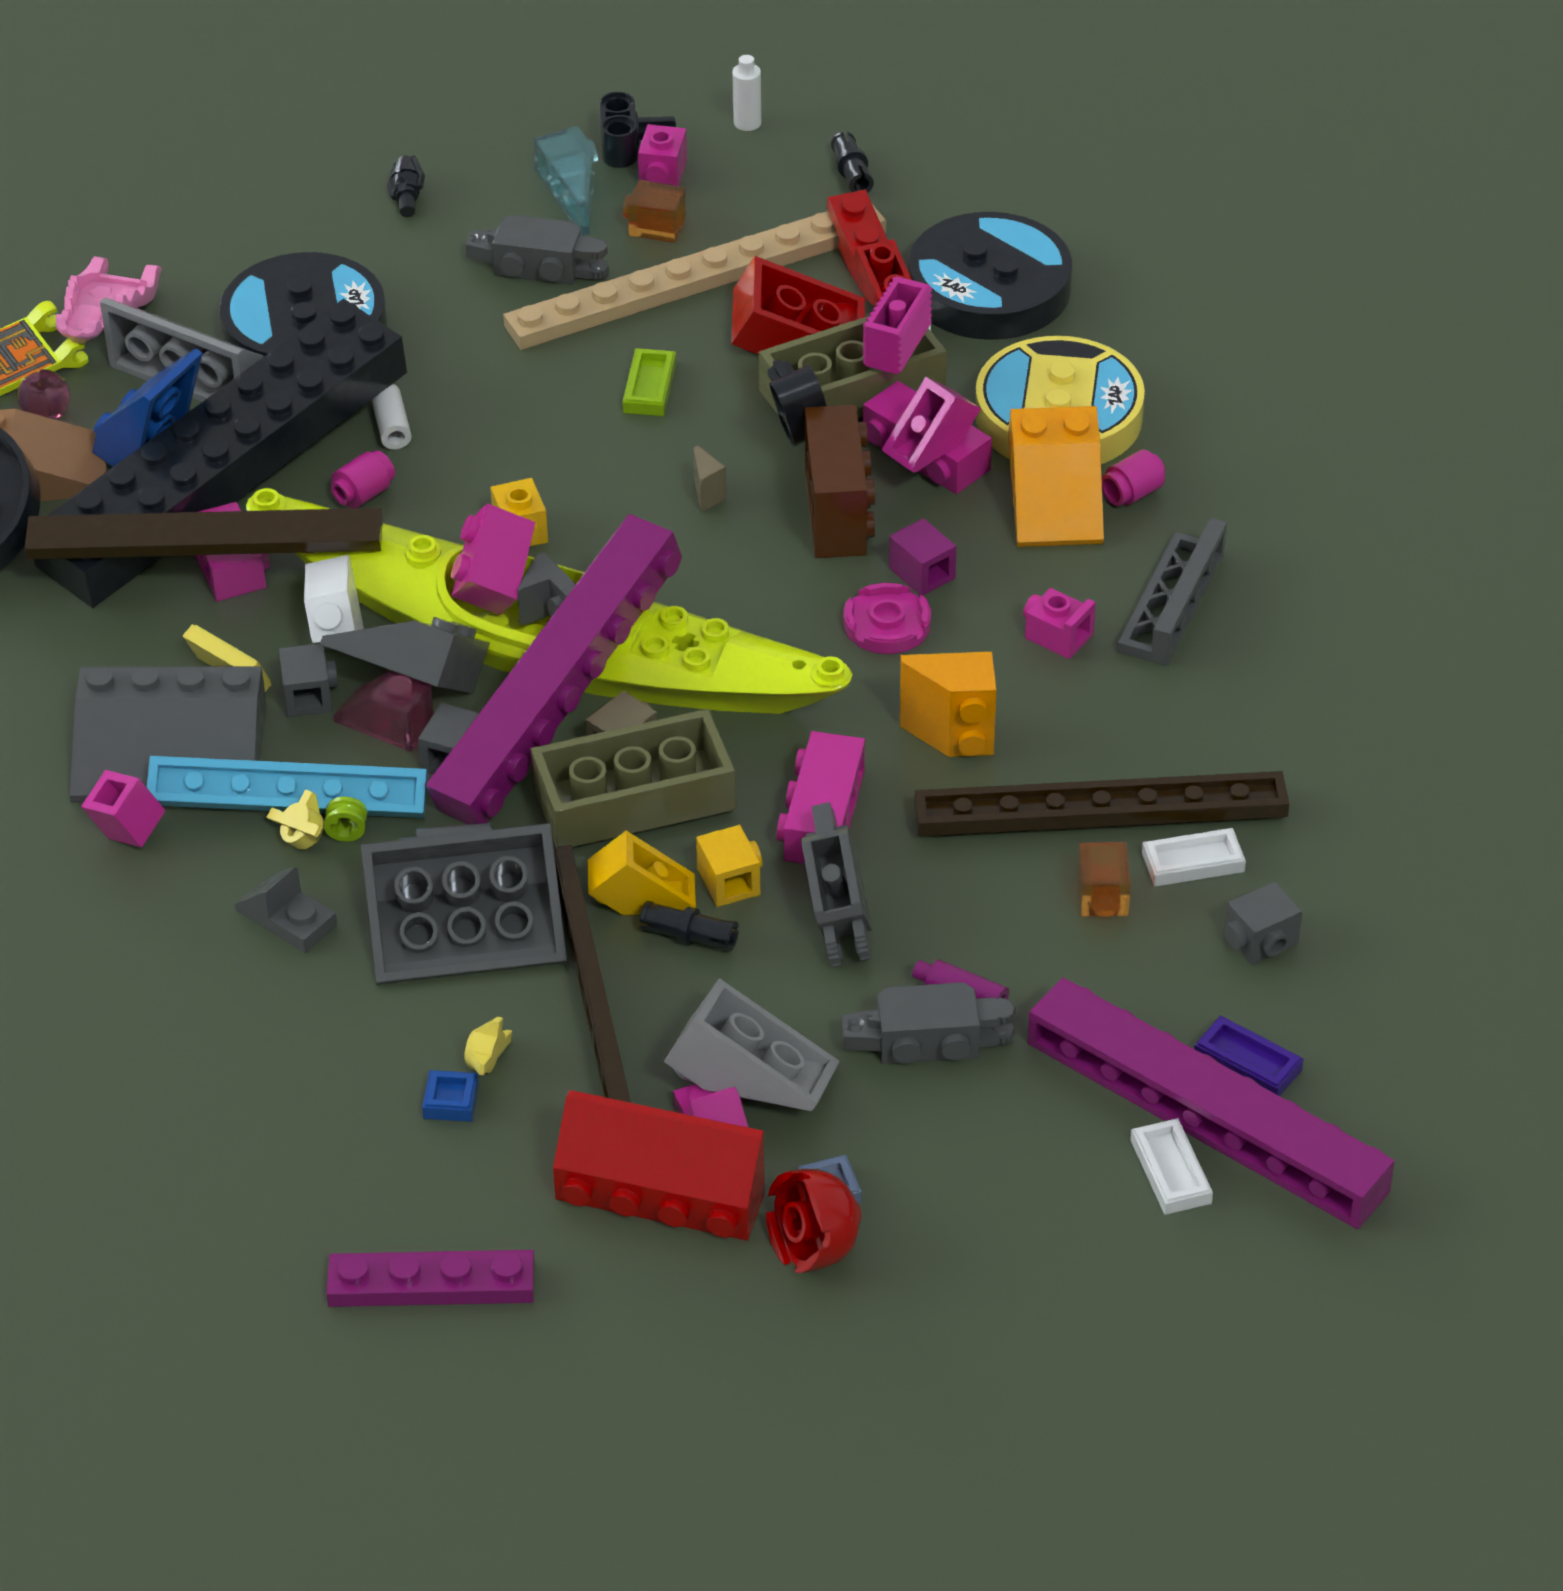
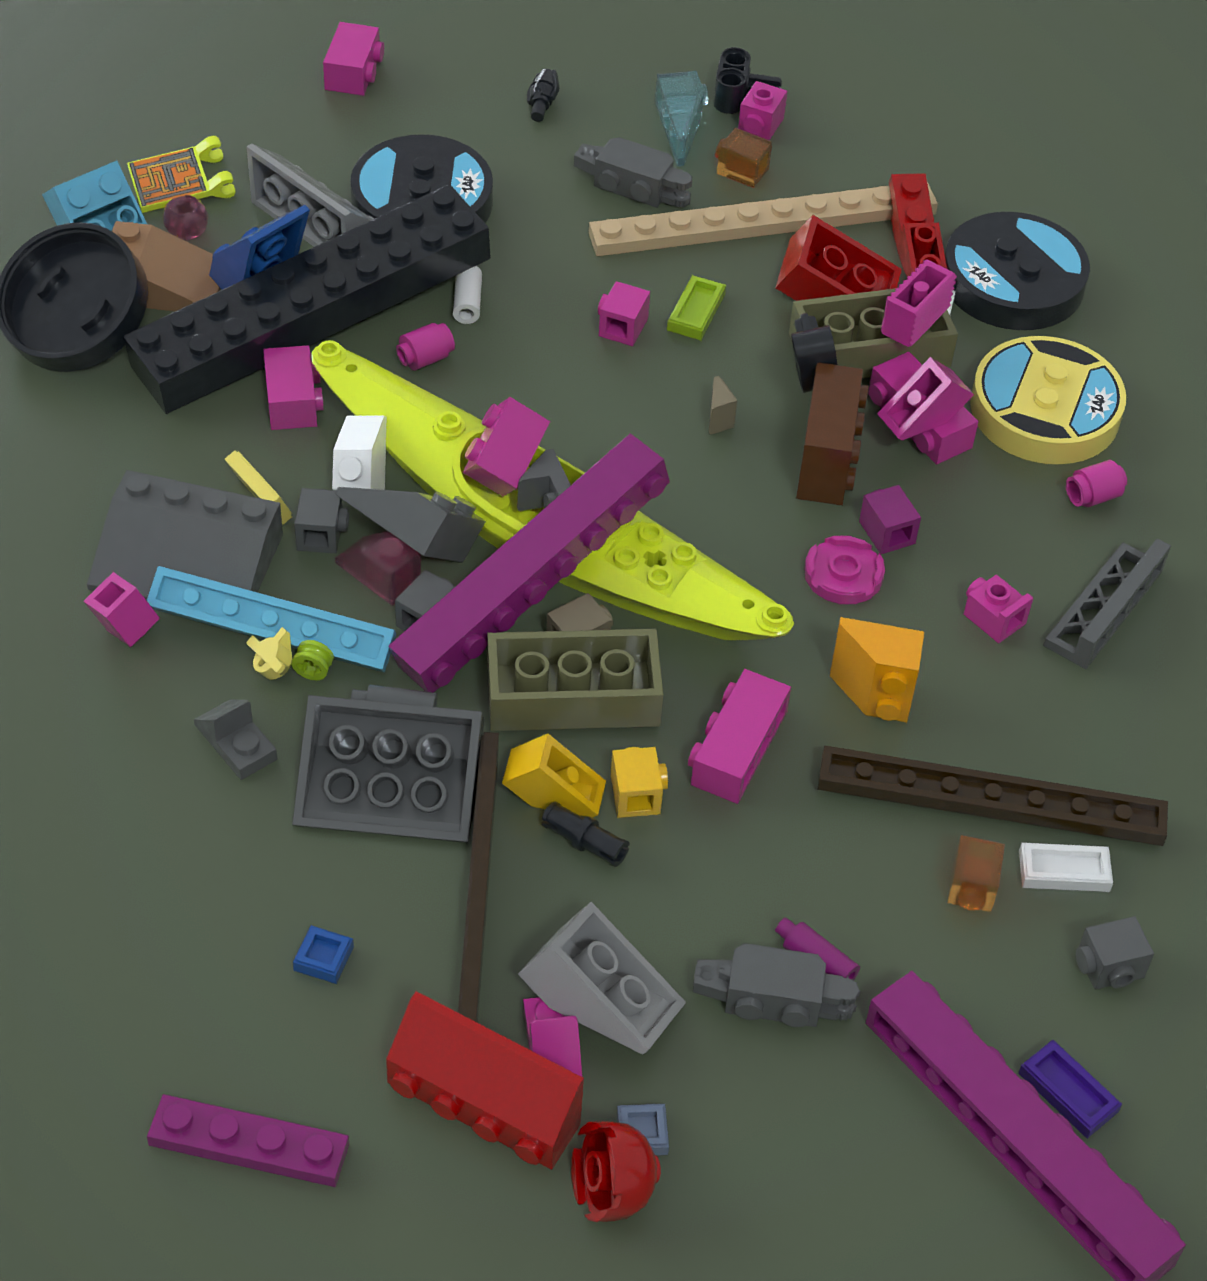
camera: 10 degrees right, 5 degrees up
dark brown tile [24,508,383,559] -> none
bright pink animal [56,256,162,344] -> none
light yellow piece [465,1016,512,1076] -> none
yellow brick [490,477,548,547] -> none
white cylinder [732,55,762,131] -> none
dark grey hinge [802,802,872,967] -> none
black pin [831,132,874,193] -> none
light orange slope [1008,406,1104,547] -> none
white tile [1130,1118,1213,1215] -> none
none -> dark pink brick [323,22,384,96]
none -> dark pink brick [598,281,650,346]

